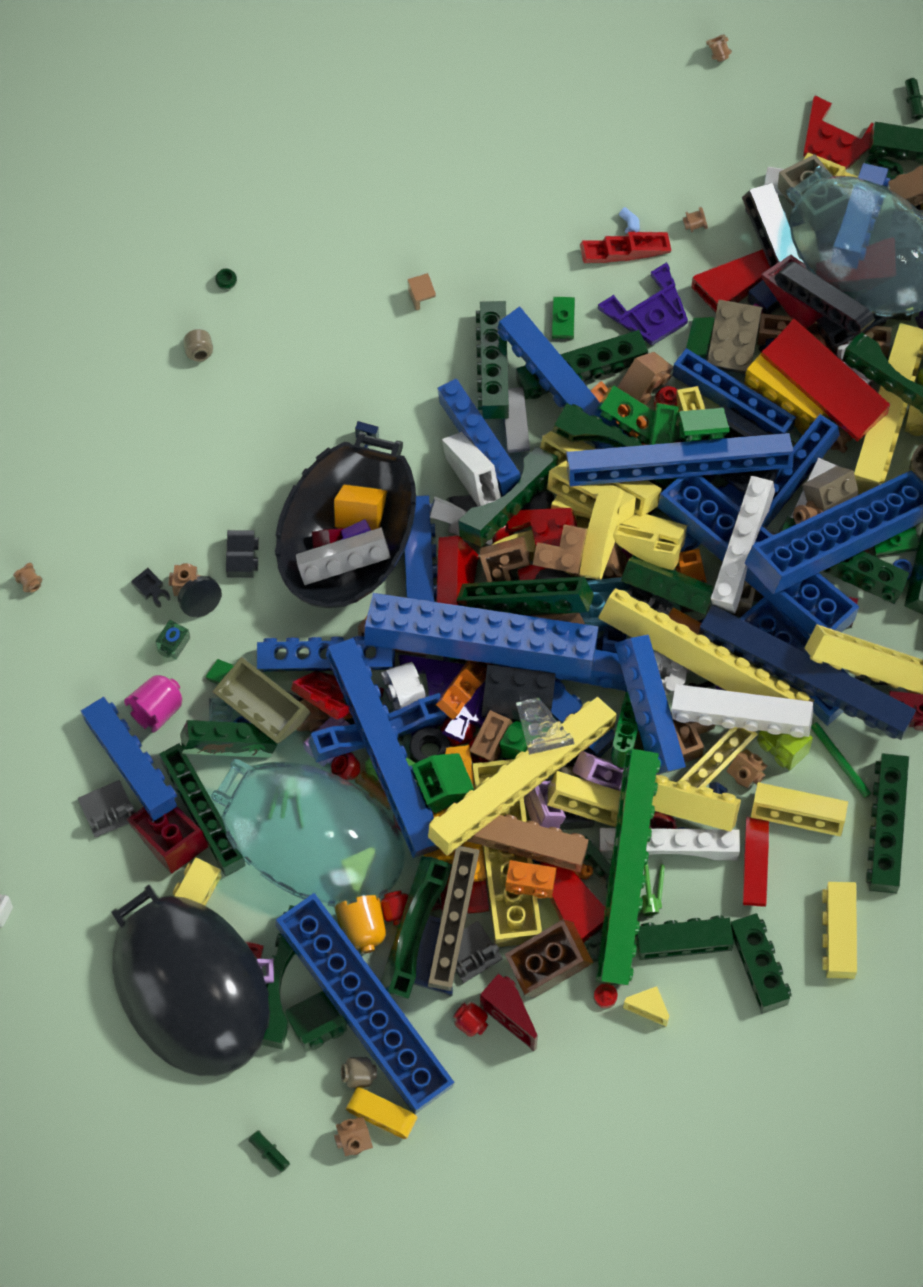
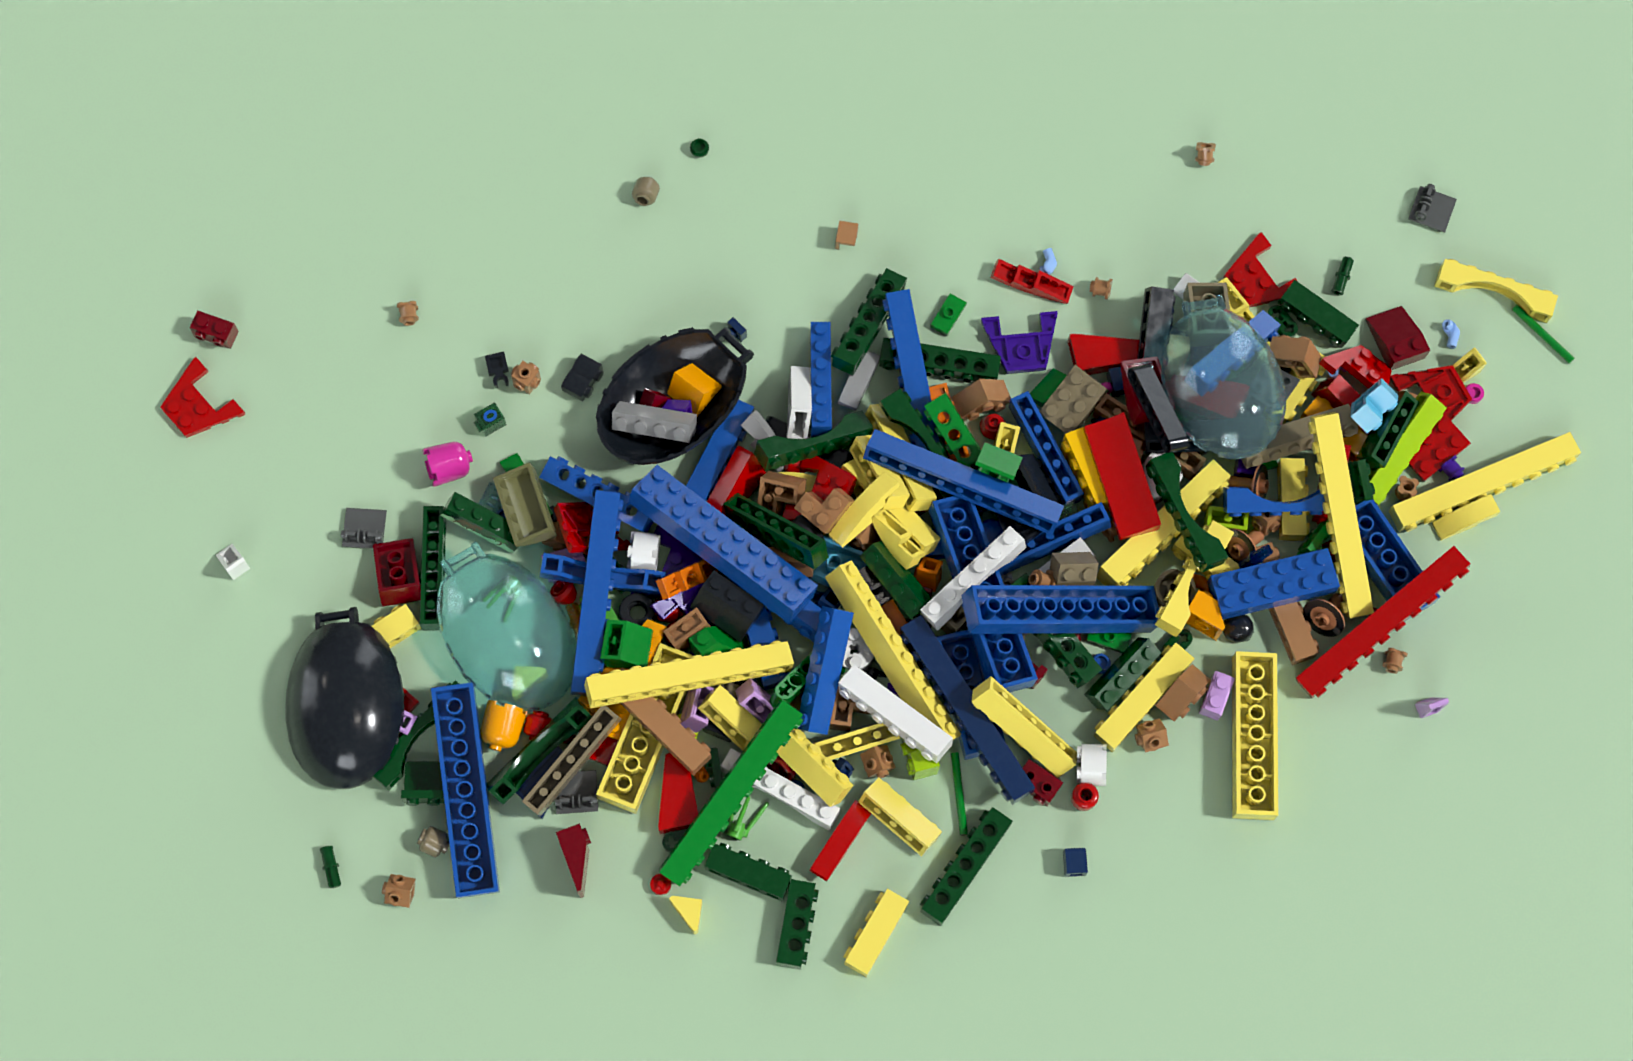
camera: 25 degrees right, 5 degrees up
blue brick [80,697,177,821] -> none
black tile [178,576,222,617] -> none
yellow beam [346,1087,418,1139] -> none
red head [453,1002,489,1037] -> none
reddish brown brick [505,919,593,998] -> none
orange brick [506,860,556,899] -> none
clear wing [516,698,574,755] -> none
green plate [649,403,679,445] -> none

